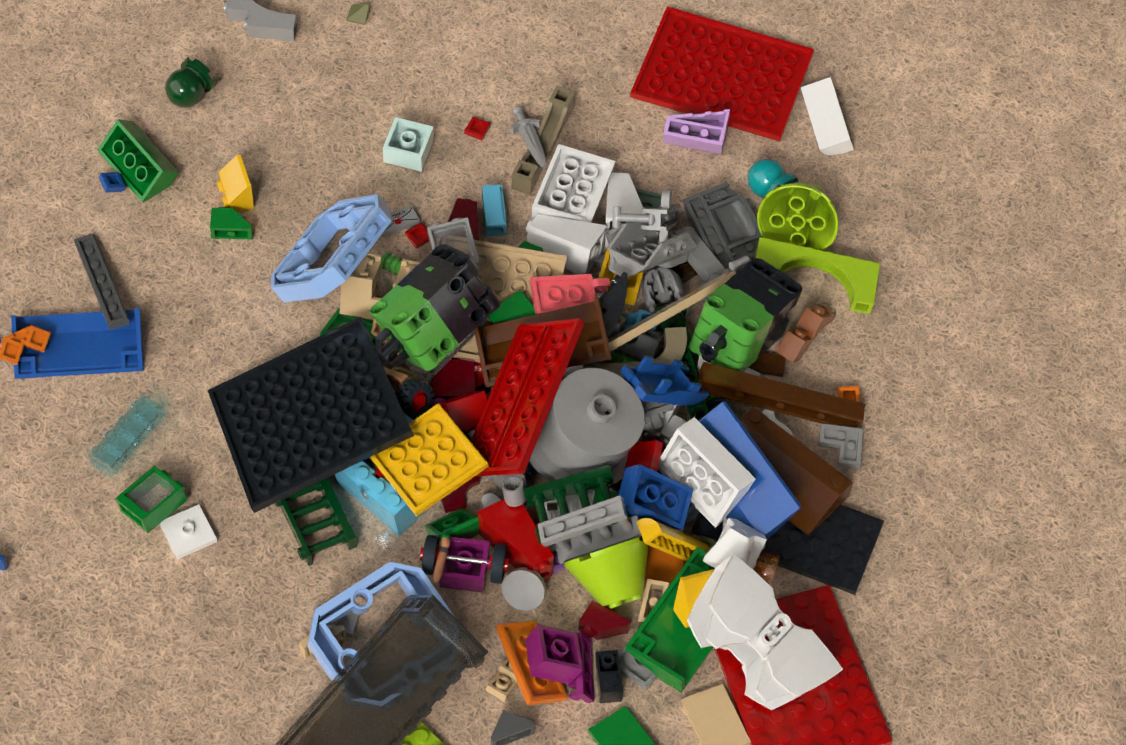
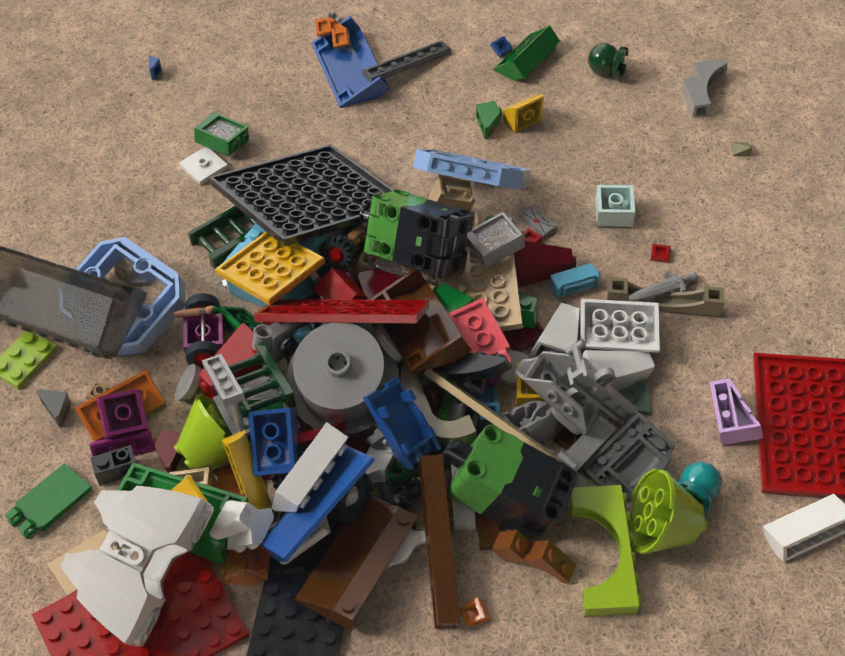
camera: 80 degrees right, 5 degrees down
clear light blue brick [89,395,165,479] -> none
light grey plate [818,423,863,470] -> none

